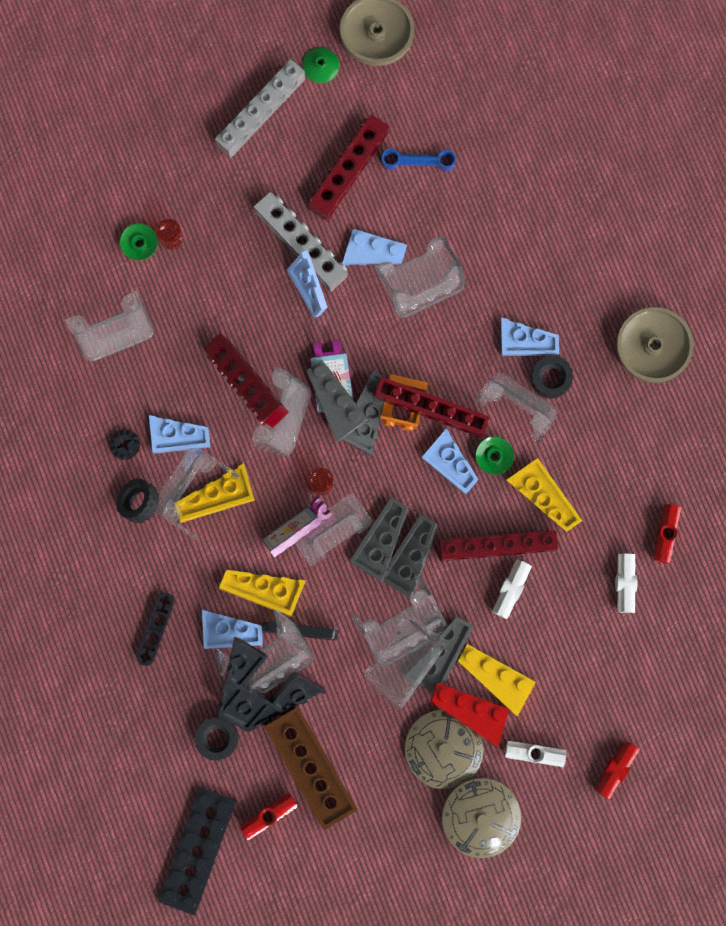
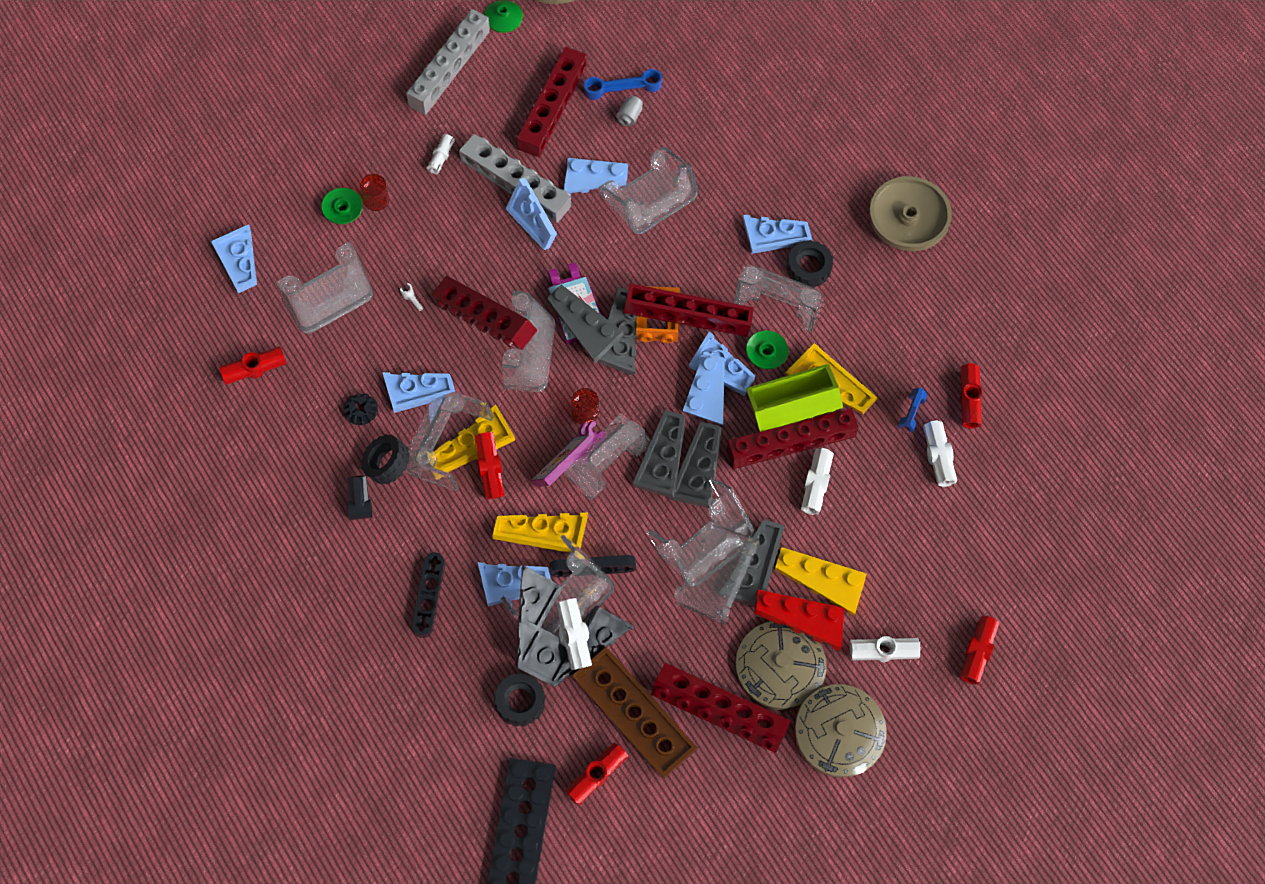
camera: 10 degrees left, 15 degrees down
none -> light blue wing [211,224,257,293]
none -> red piece [219,346,287,385]
none -> black piece [347,475,372,520]
none -> white hand [400,283,423,311]
none -> white pin [427,134,455,174]
none -> red piece [474,432,505,500]
none -> white piece [556,598,592,670]
none -> light grey brick [616,96,643,126]
none -> dark red brick [650,662,791,754]
none -> light blue wing [683,351,725,425]
none -> lime piece [746,364,843,432]
none -> blue flag [898,388,927,433]

